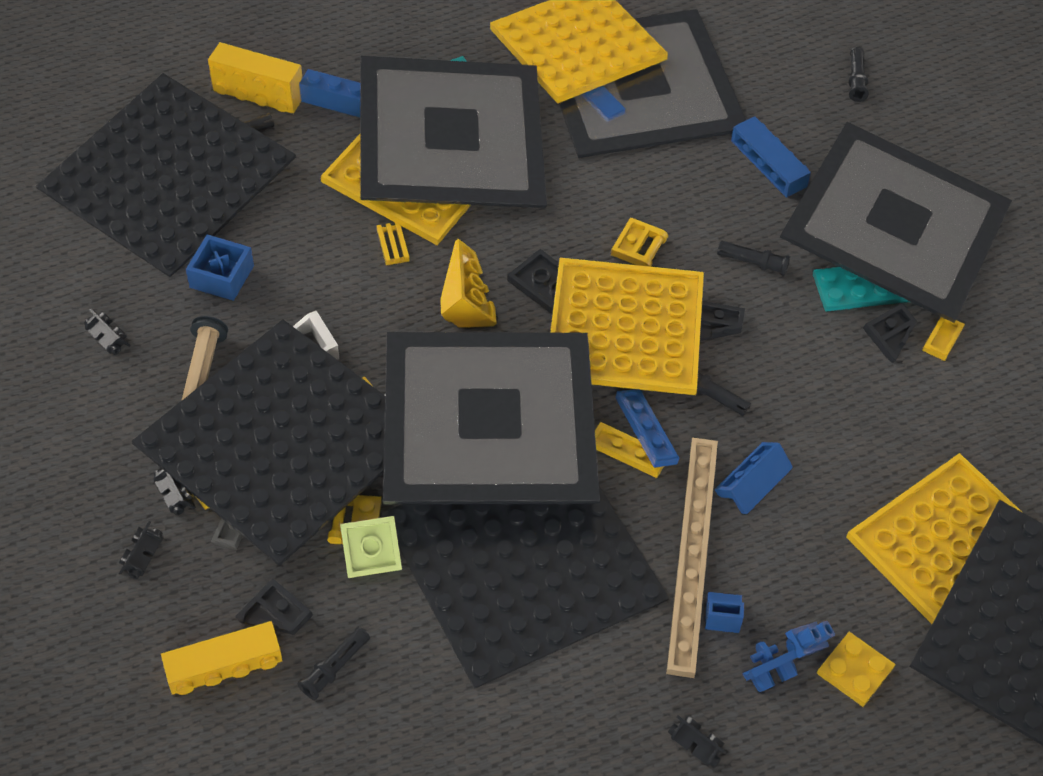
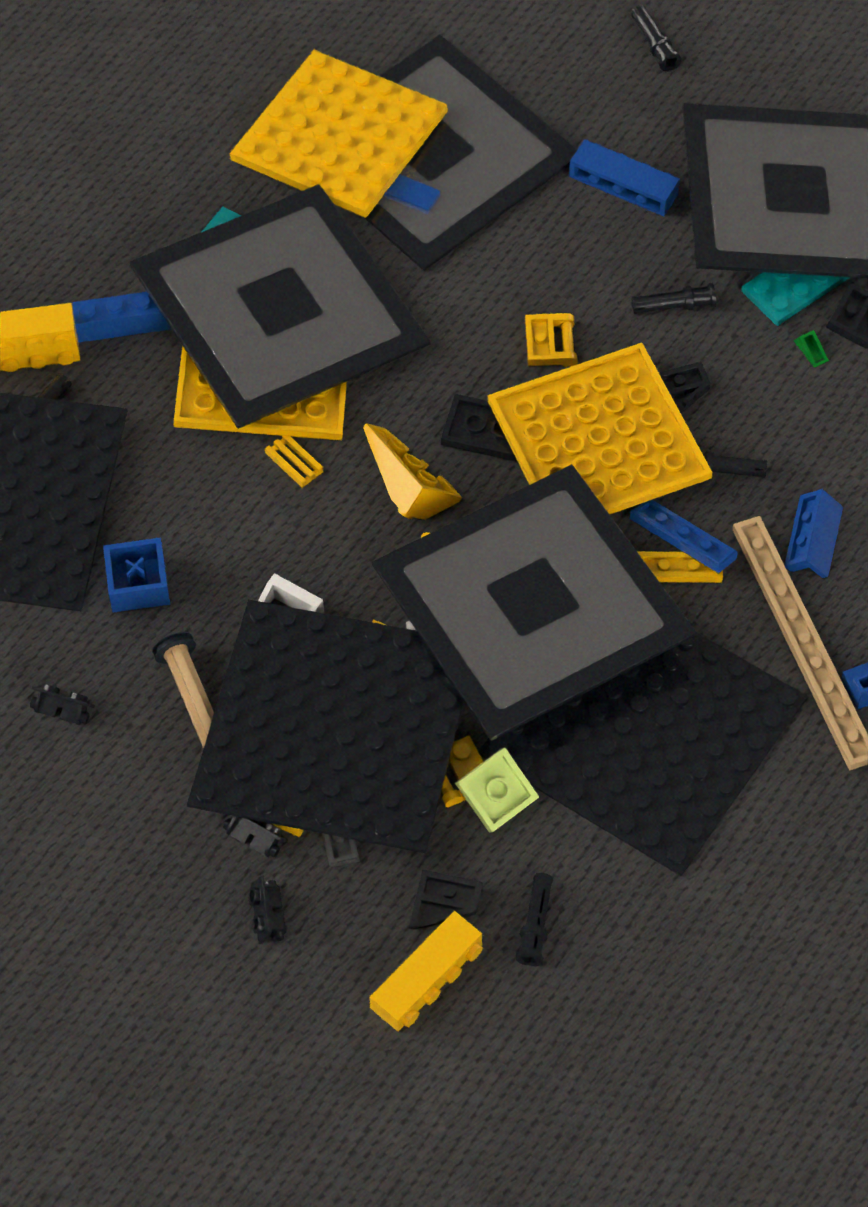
camera: 25 degrees left, 5 degrees up
none -> green piece [793,330,829,368]

